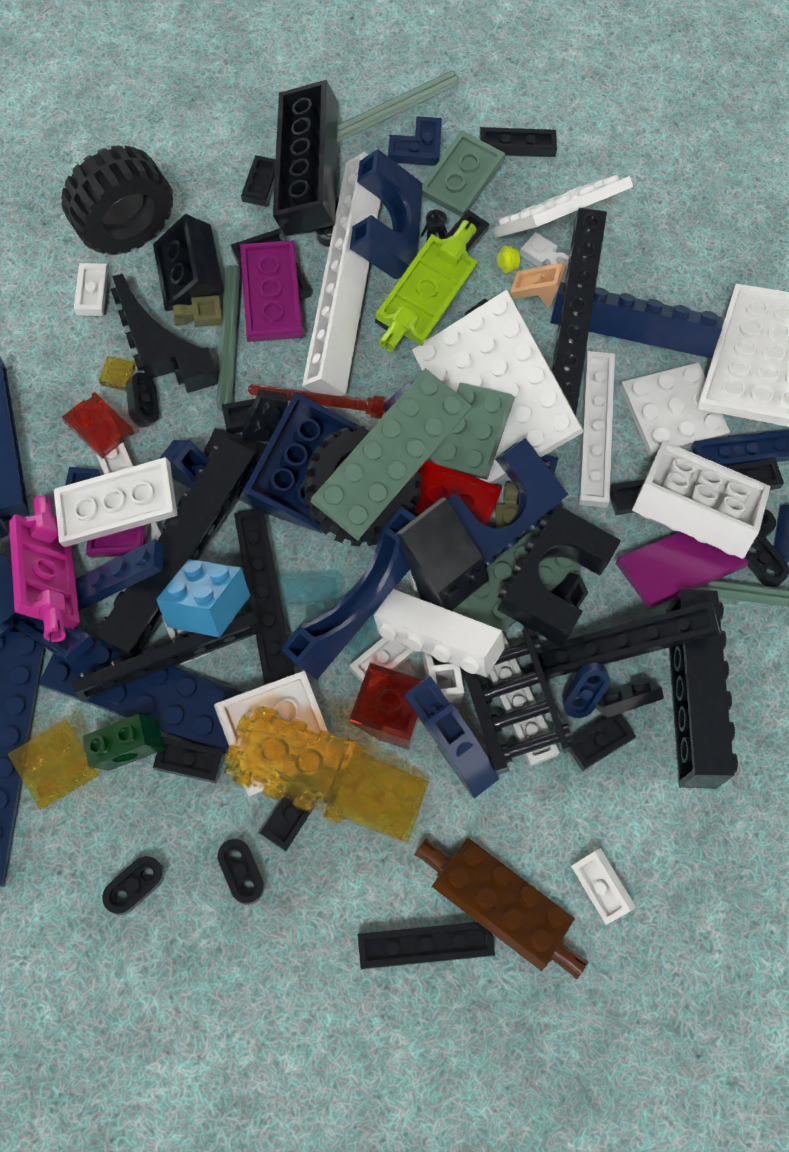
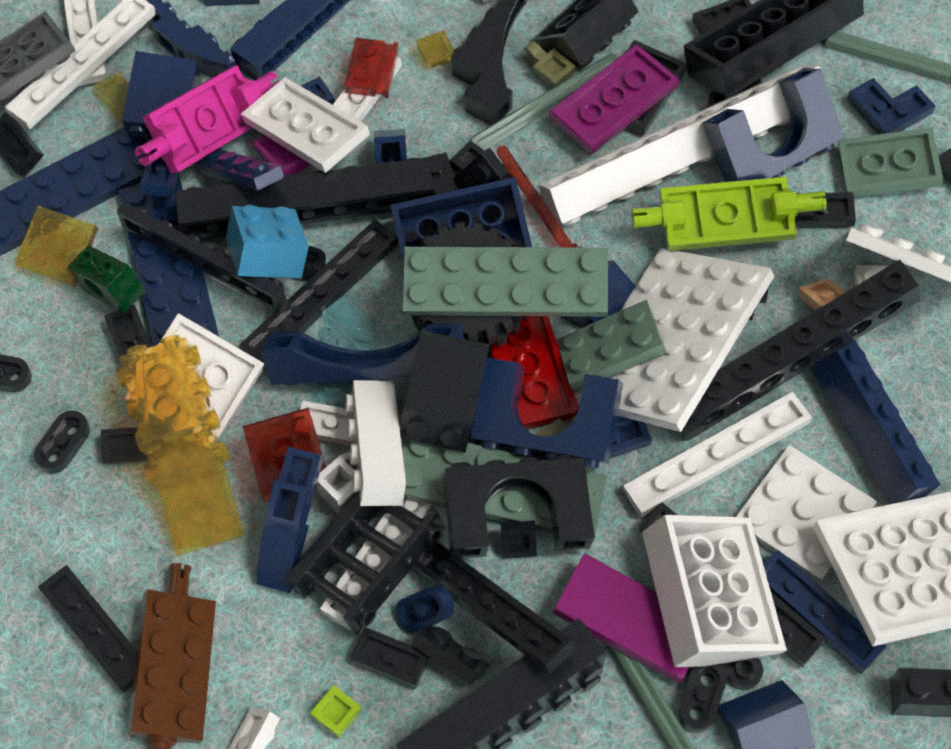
camera: 60 degrees right, 5 degrees down
black plate [126,372,159,427] -> none
black piece [421,209,447,241] -> none
neon yellow plate [497,246,520,273] -> none
none -> lime plate [310,685,363,738]

